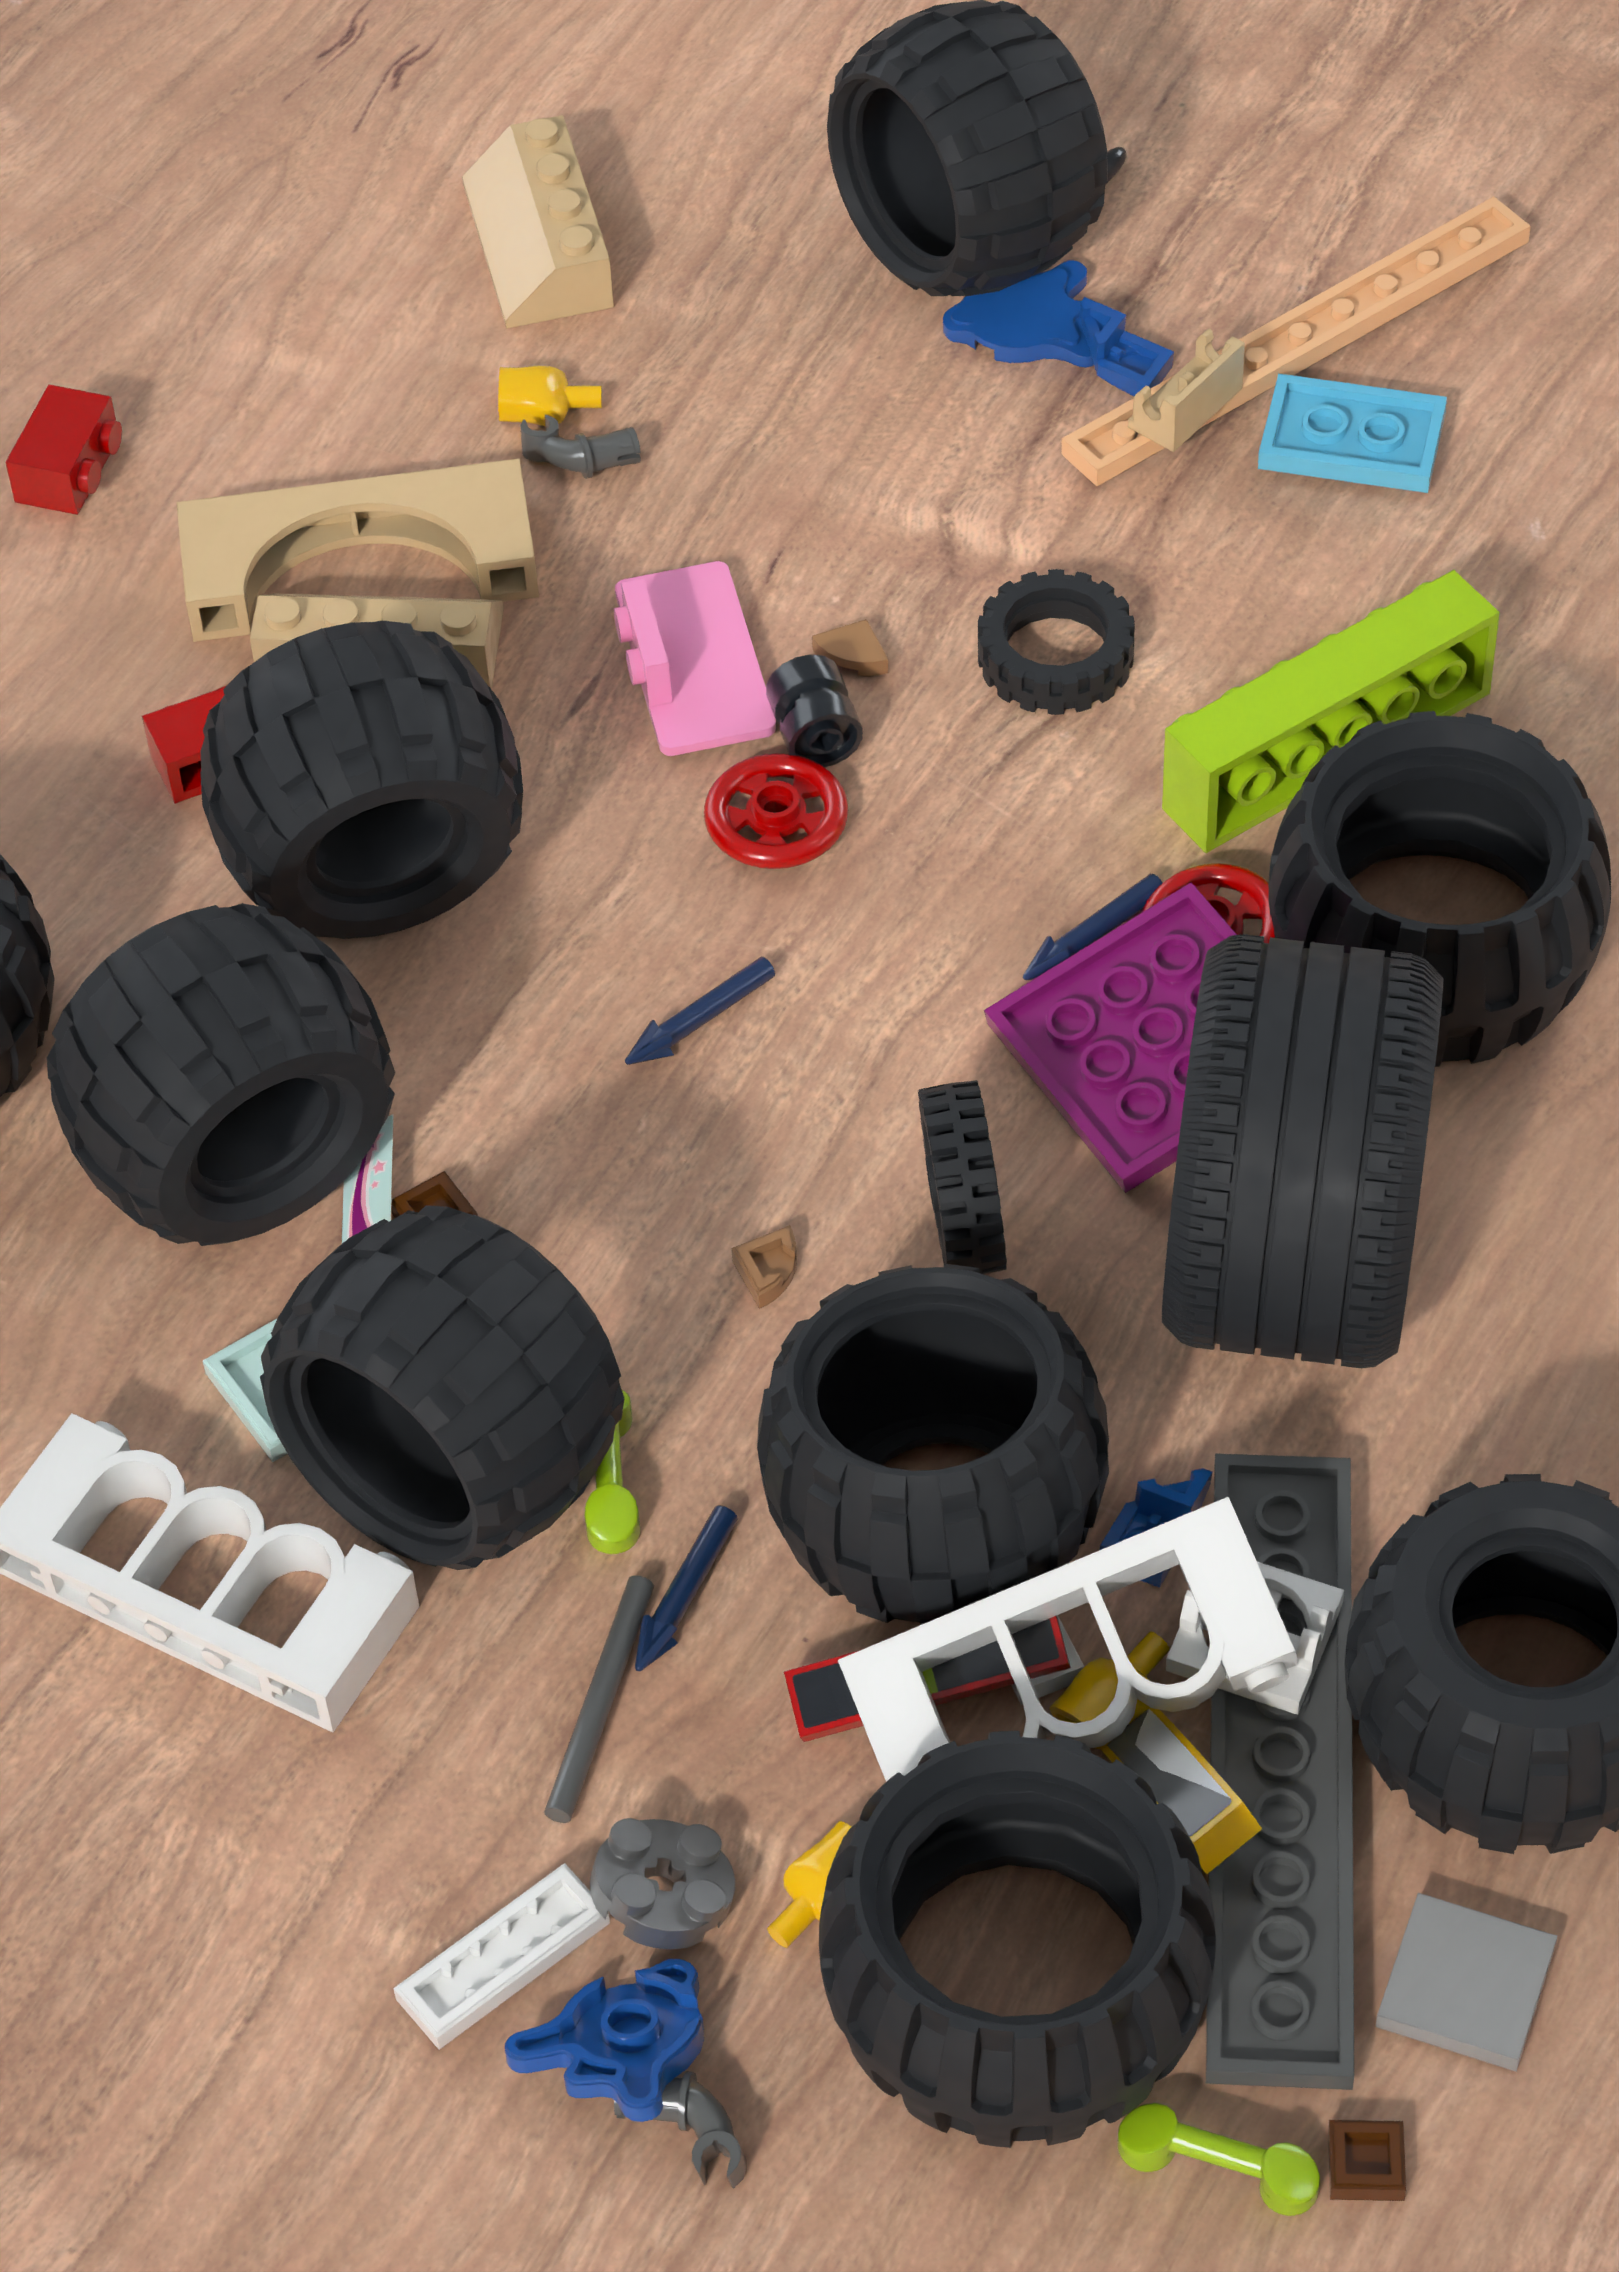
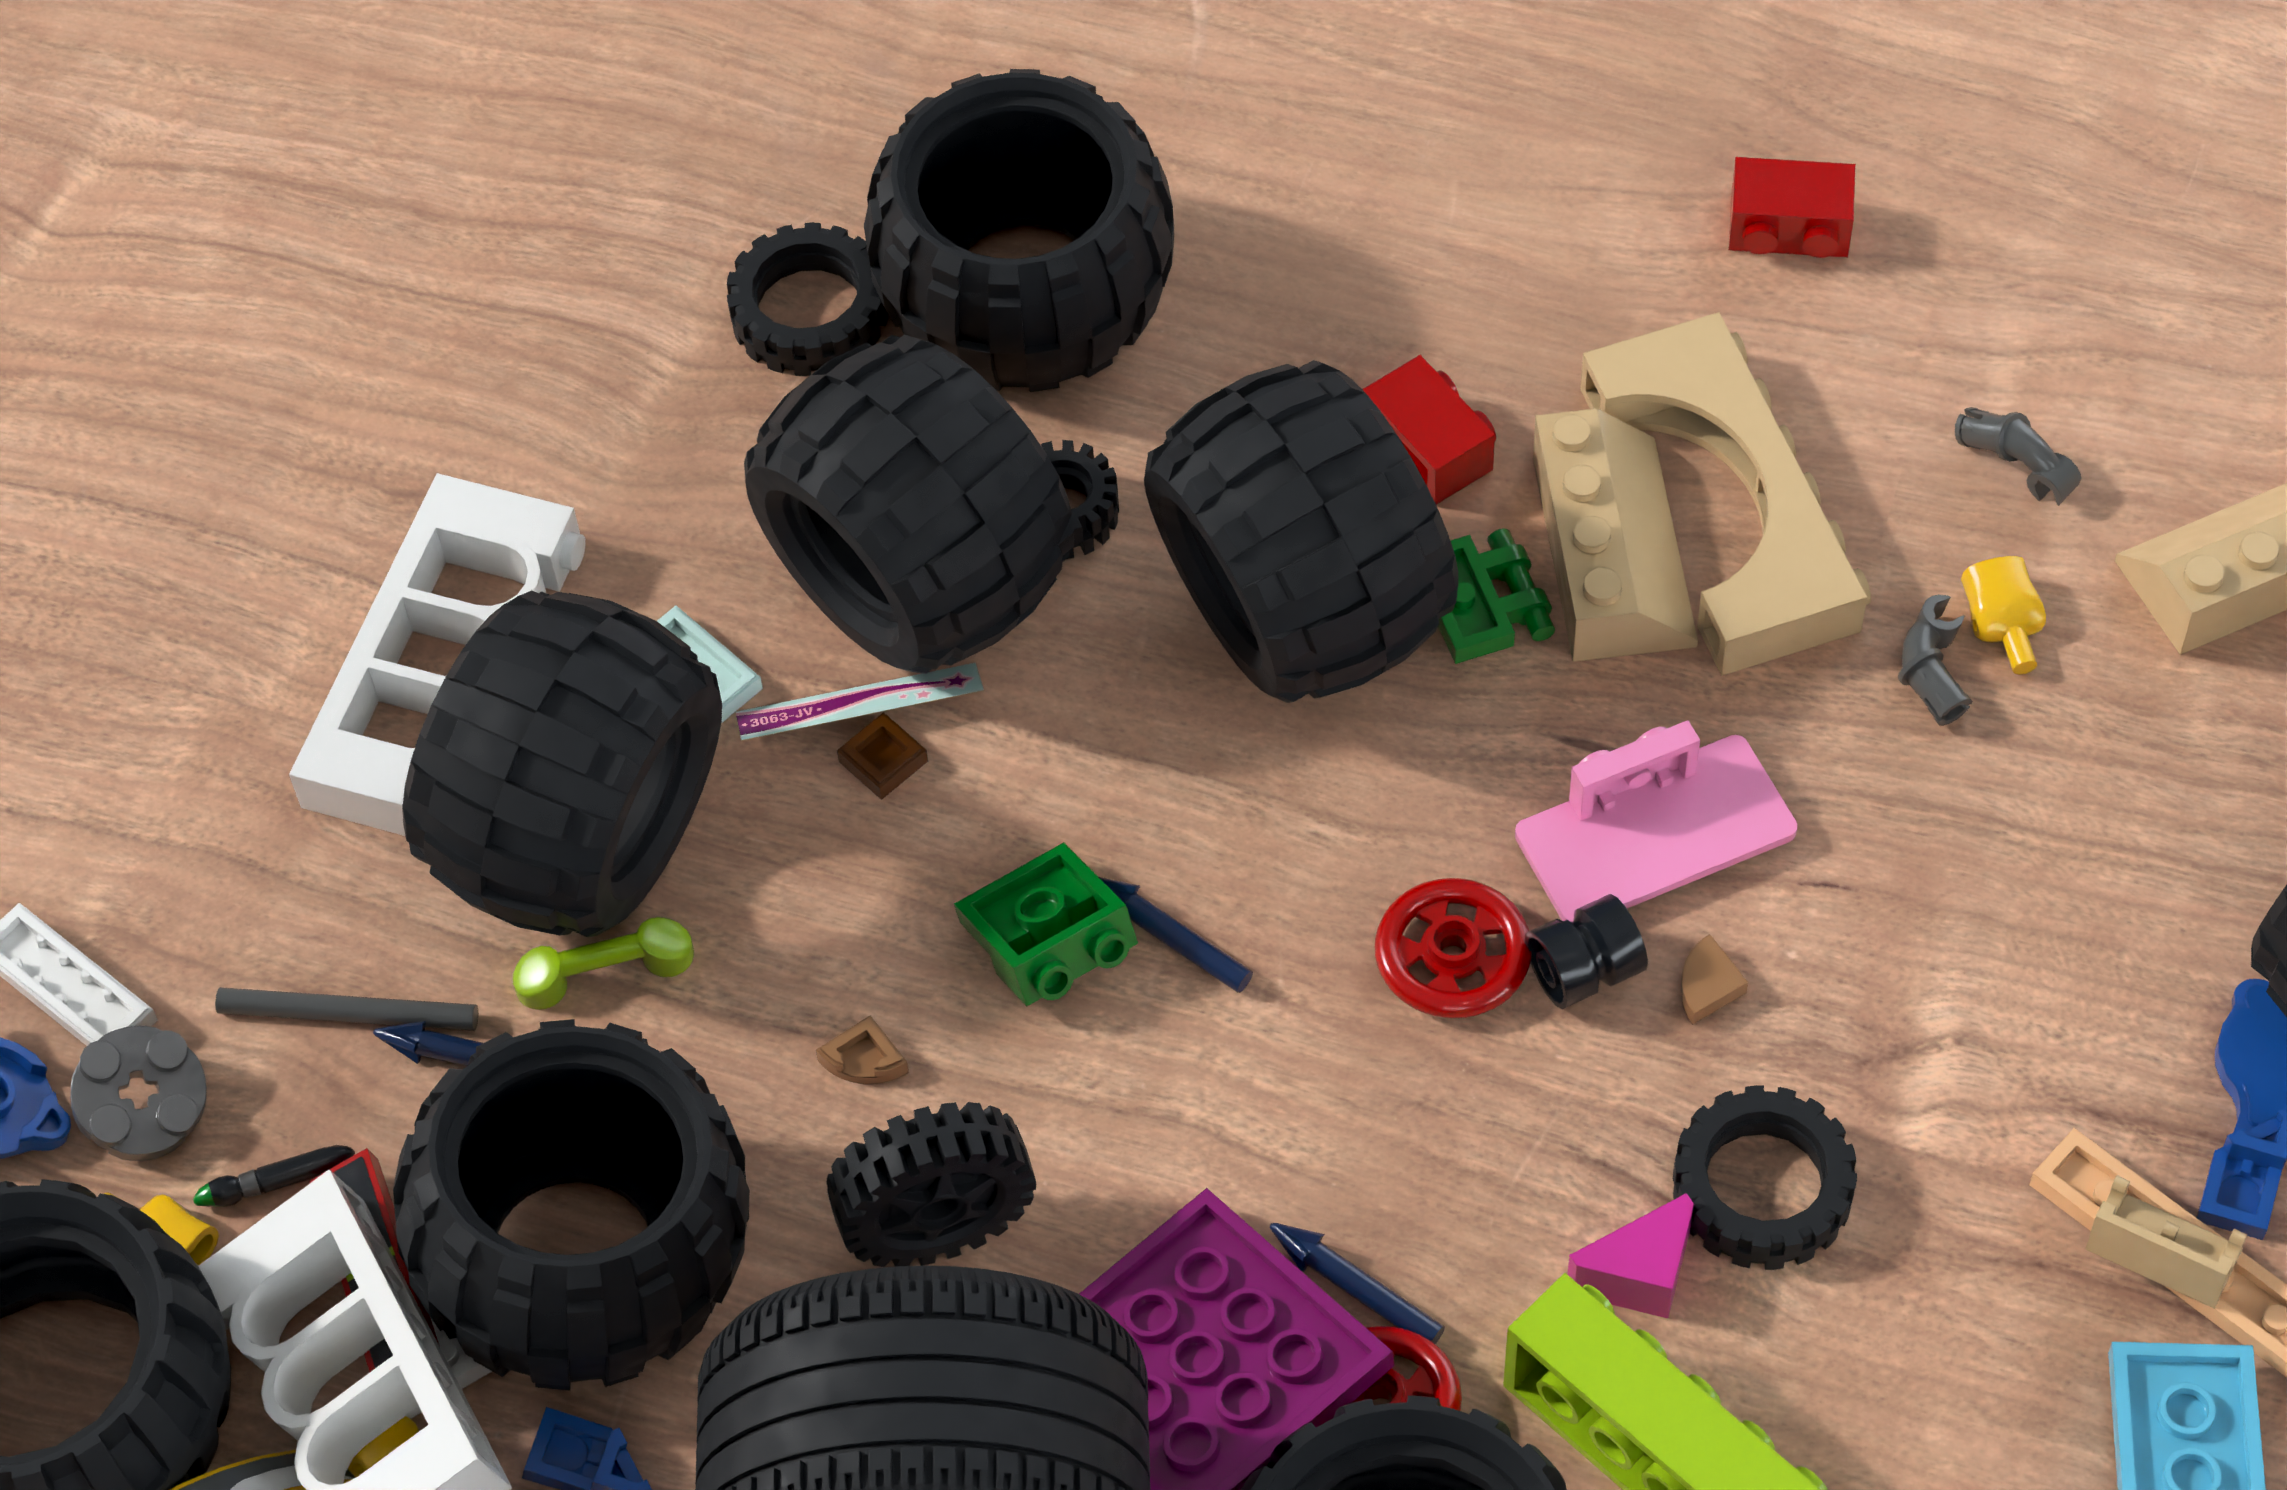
camera: 80 degrees right, 5 degrees up
none -> black piece [193,1145,355,1207]
none -> green plate [954,842,1138,1007]
none -> dark pink slope [1567,1193,1694,1318]
none -> dark grey piece [1955,407,2081,506]

